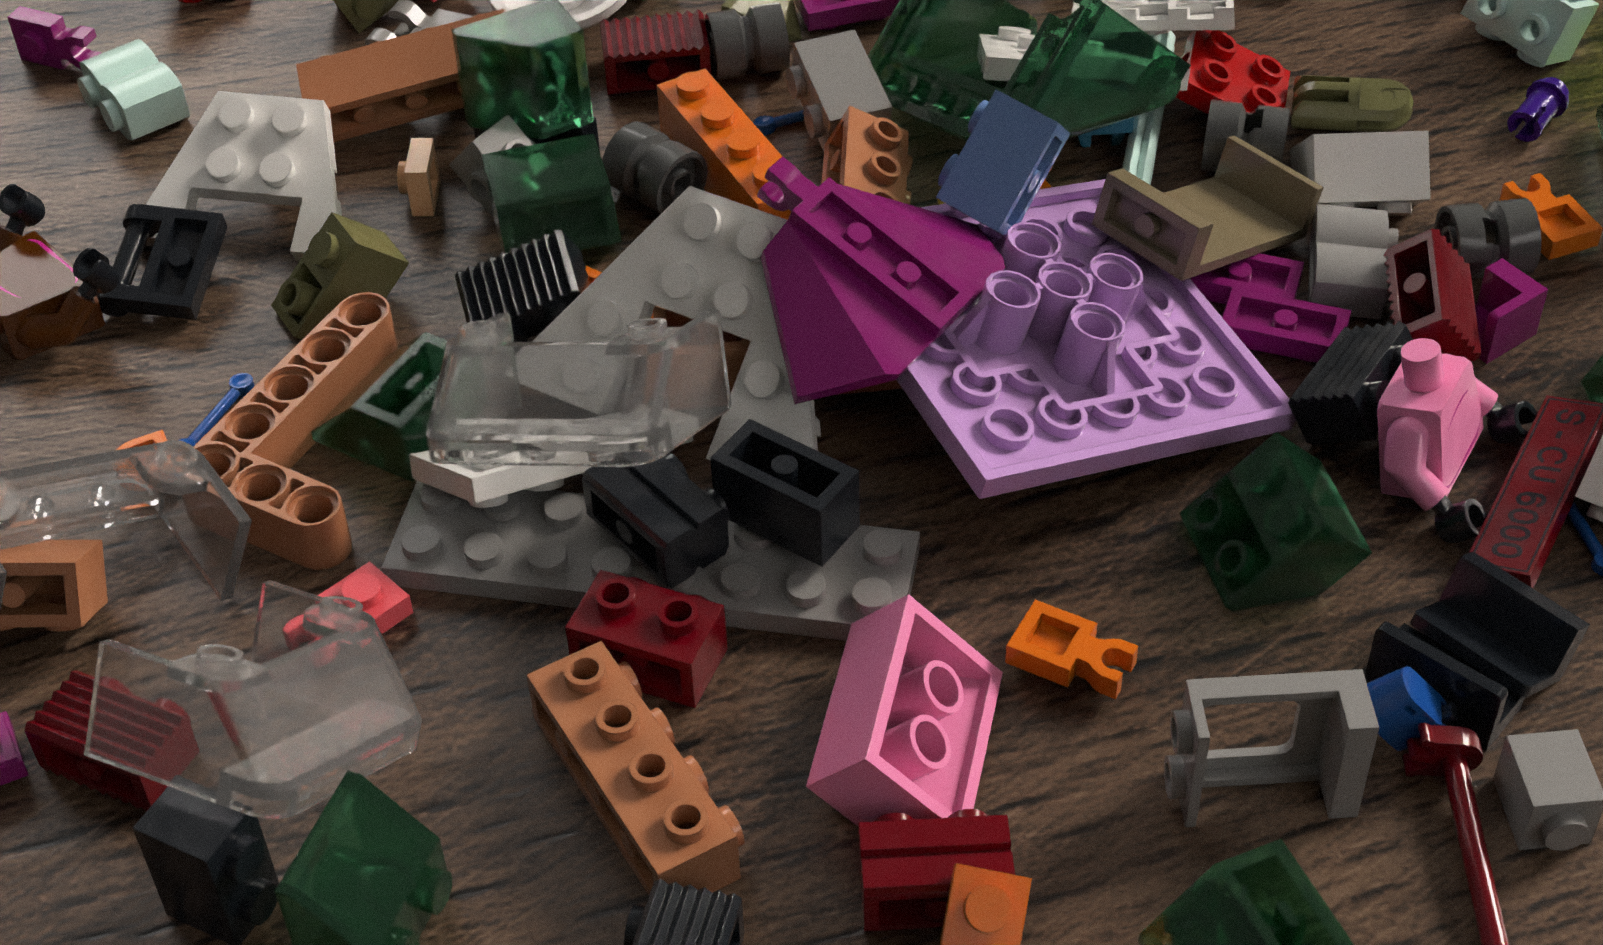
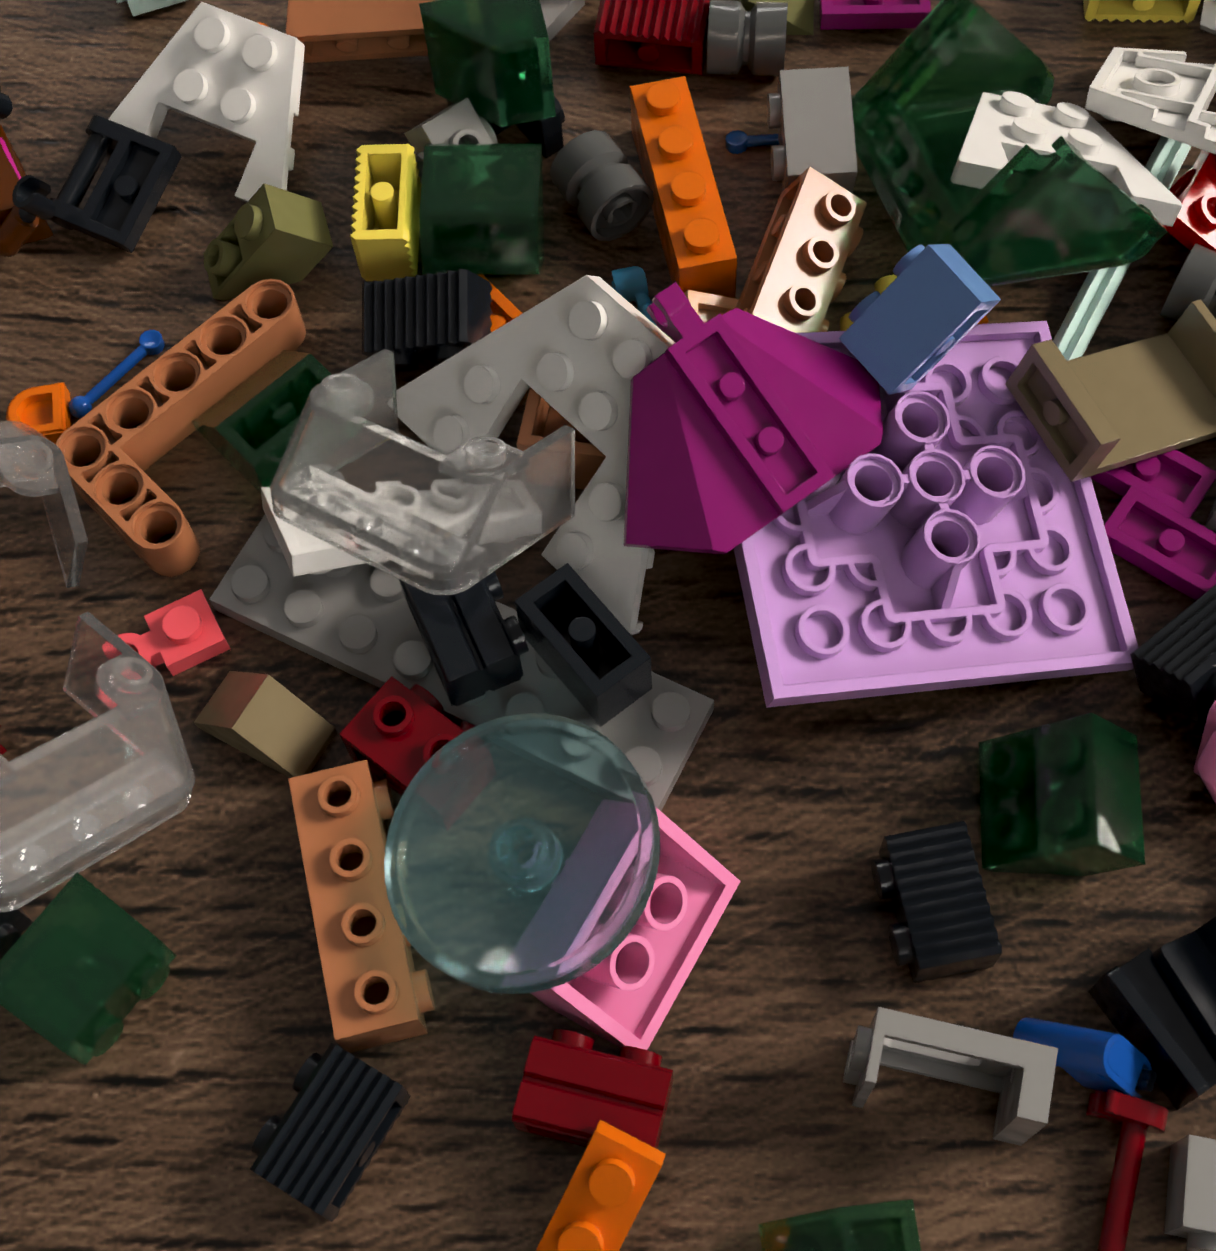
camera: 20 degrees right, 20 degrees up
light nougat plate [397,138,441,216] -> none
orange plate [1005,599,1138,699] -> none
none -> dark tan slope [194,671,337,778]
none -> light yellow brick [350,144,422,281]
none -> clear light blue dish [384,713,660,994]
none -> black brick [871,821,1002,983]

